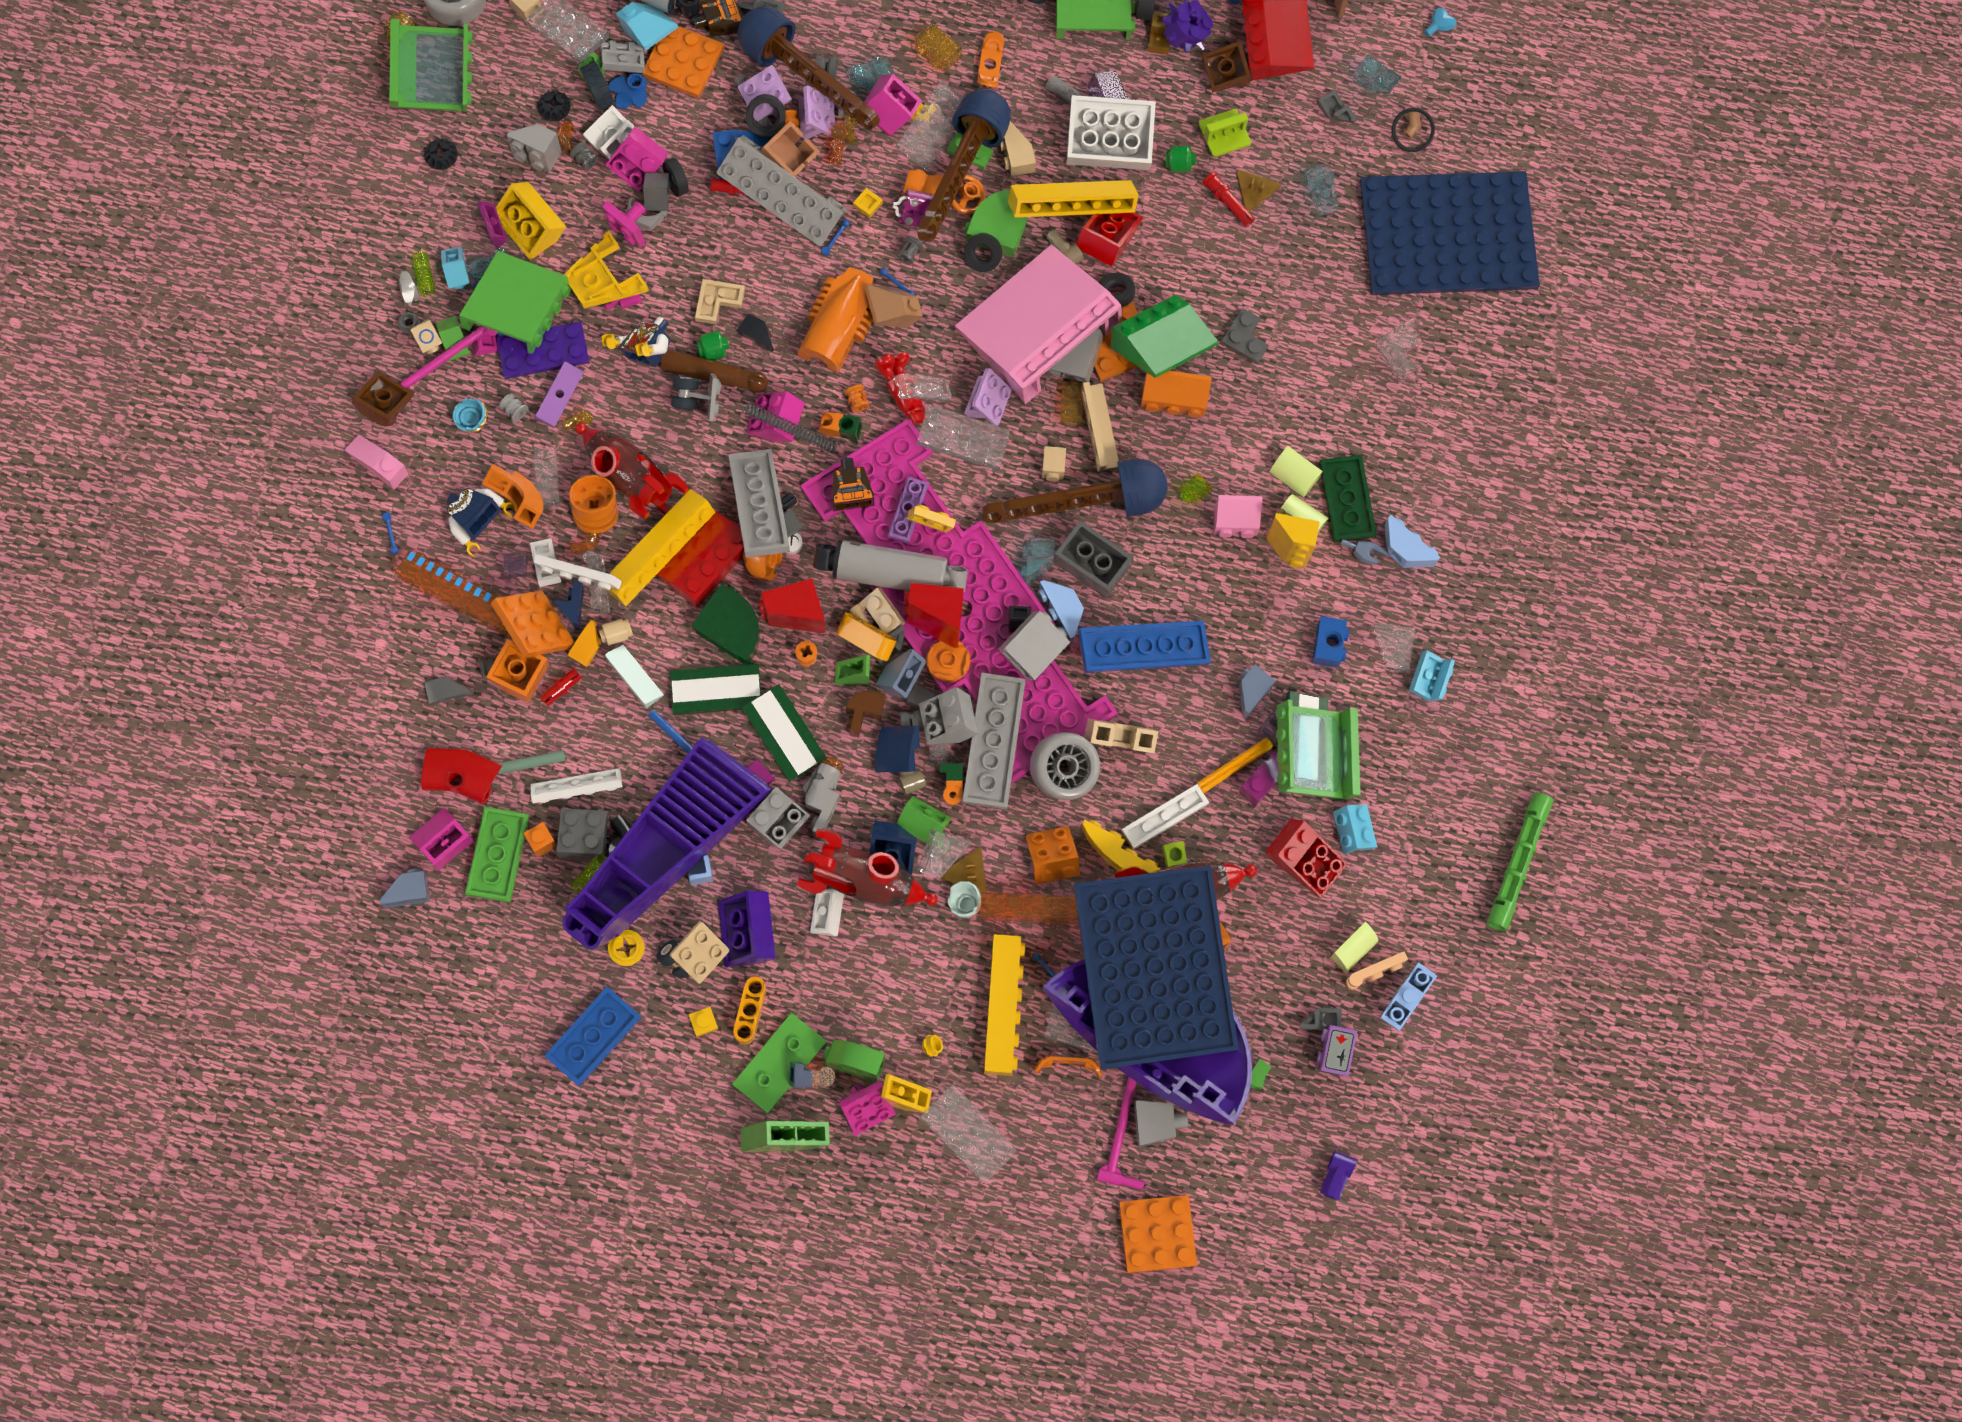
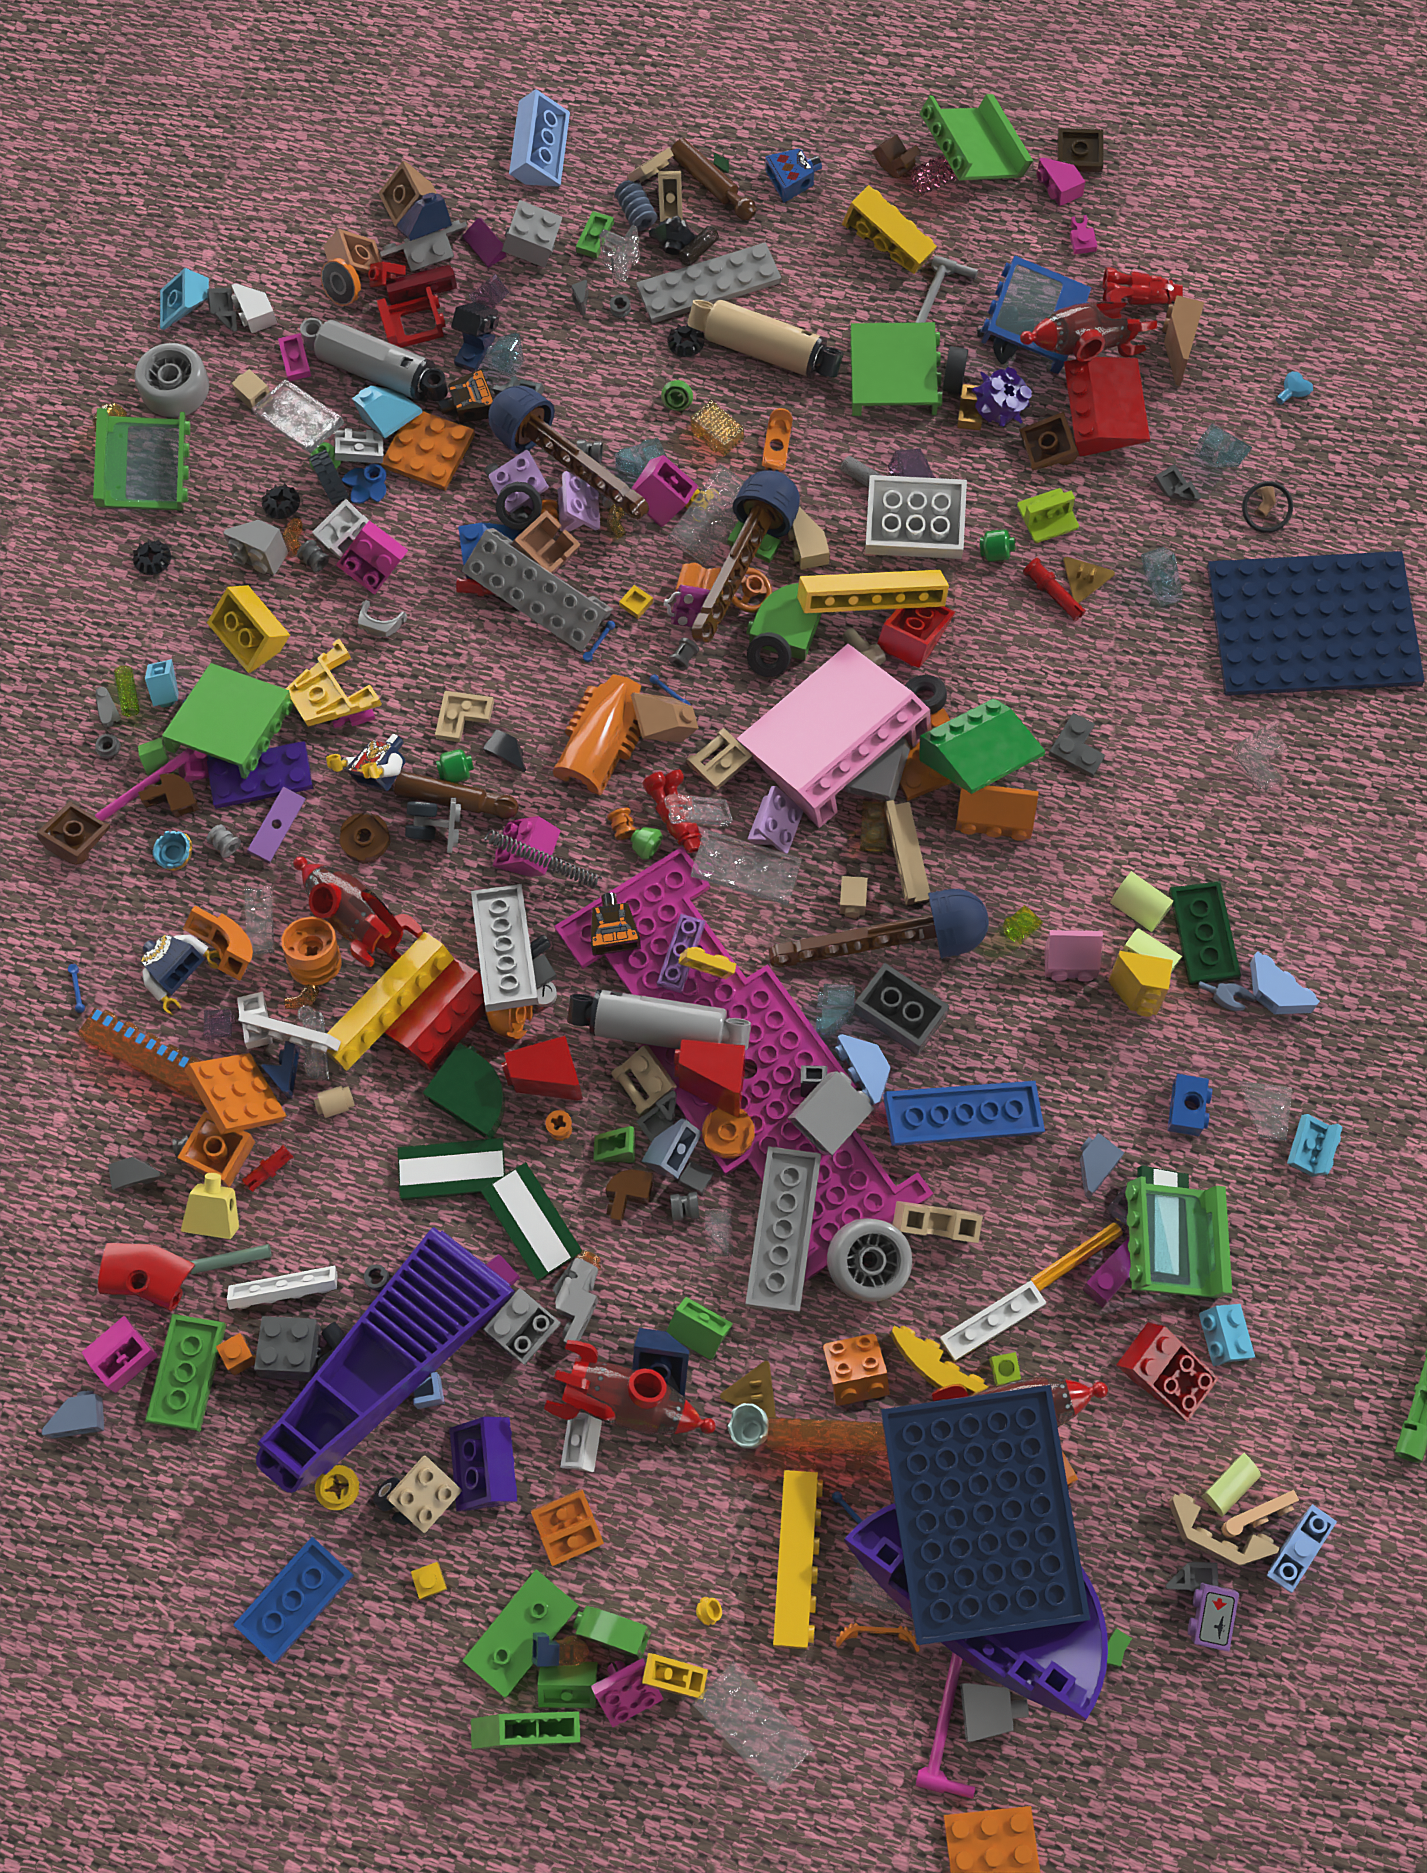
camera: 10 degrees right, 5 degrees down
bright pink slope [344,435,408,490] -> none
tan brick [409,319,442,354] -> none
clear light blue plate [469,247,506,280] -> none
magenta slope [477,201,507,248] -> none
clear yellow arm [562,410,593,431] -> none
light orange slope [568,620,601,667] -> none
clear neon green piece [571,854,607,894] -> none
dark pink plate [602,201,646,248] -> none
light aqua slope [605,645,664,709] -> none
dark grey piece [643,173,670,211] -> none
blue bar [648,710,693,754] -> none
black tyre [663,158,689,197] -> none
light orange beam [733,977,766,1045] -> none
leg [819,412,863,443] -> none
clear orange pin [829,124,847,165] -> none
light orange beam [836,612,897,661] -> none
dark blue slope [875,726,920,773] -> none
dark tan pin [898,767,927,795] -> none
clear wing [917,829,971,879] -> none
light grey slope [919,687,978,744] -> none
leg [939,763,963,806] -> none
dark purple piece [1320,1150,1357,1201] -> none
none -> reddish brown brick [138,773,200,818]
none -> light yellow torso [181,1173,239,1239]
none -> reddish brown plate [339,813,391,864]
none -> dark grey bush [364,1264,390,1291]
none -> orange slope [531,1489,604,1566]
none -> bright green panel [538,1661,598,1708]
none -> bright green cone [630,827,663,860]
none -> bright green cone [661,380,693,411]
none -> tan plate [686,728,753,791]
none -> tan slope [1168,1493,1280,1568]

